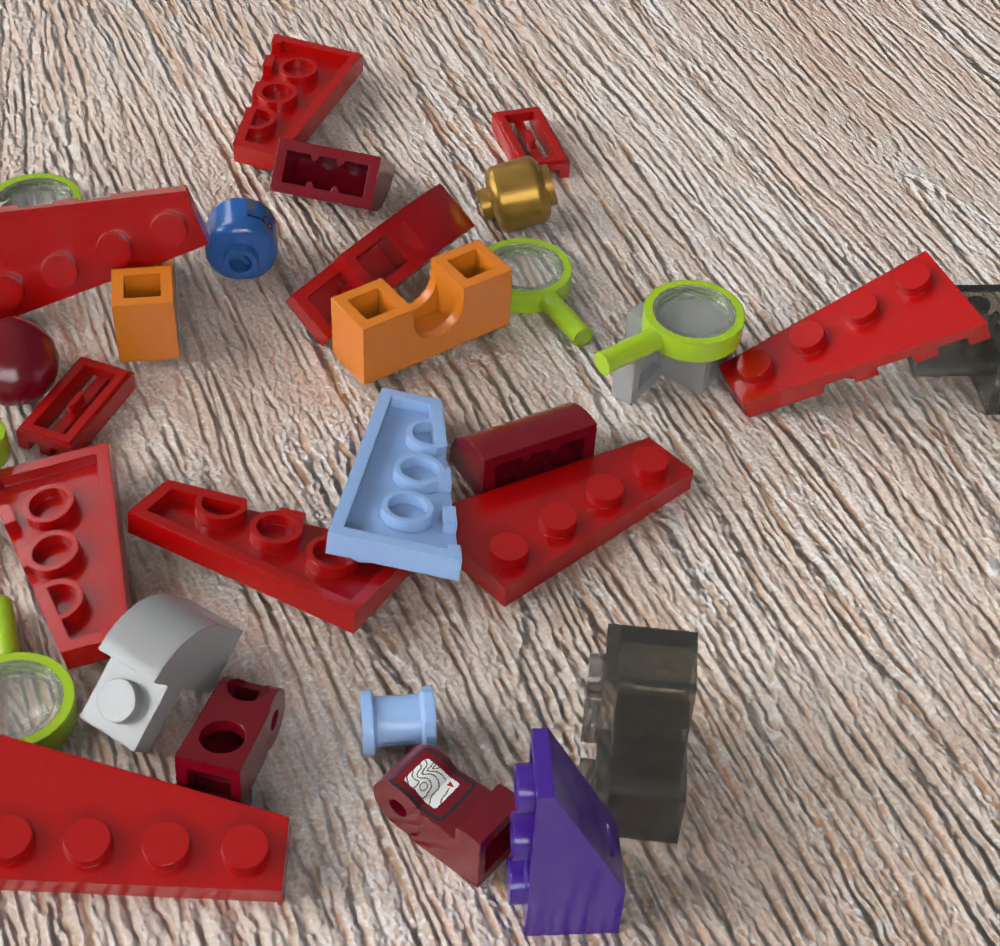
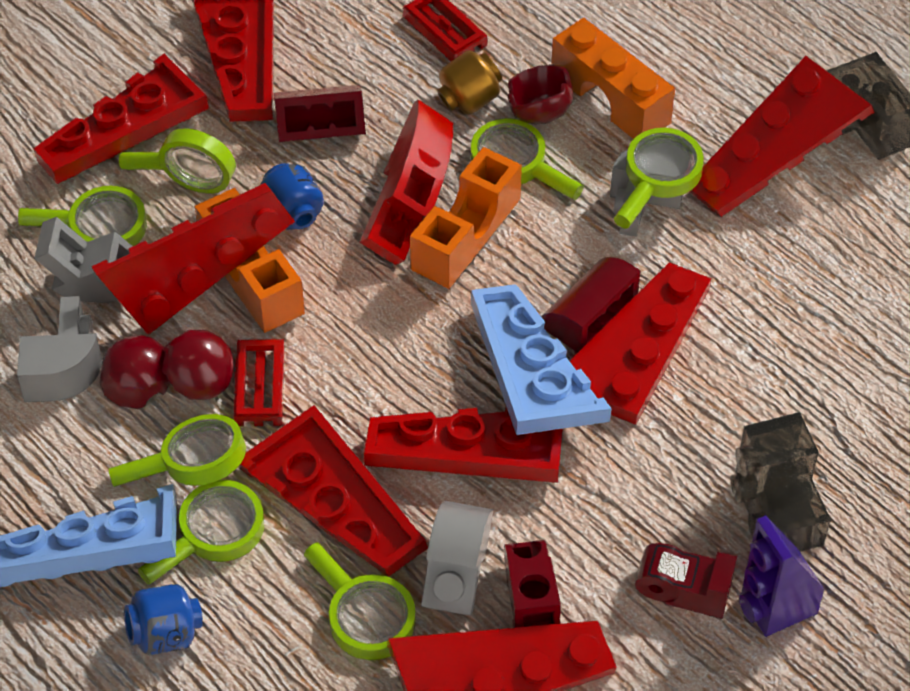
camera: 20 degrees left, 10 degrees up
light blue bush [359,685,437,756] -> none
none -> red wing [33,53,209,184]
none -> lime piece [119,128,236,194]
none -> dark red hair [508,64,573,124]
none -> orange arch [551,17,675,139]

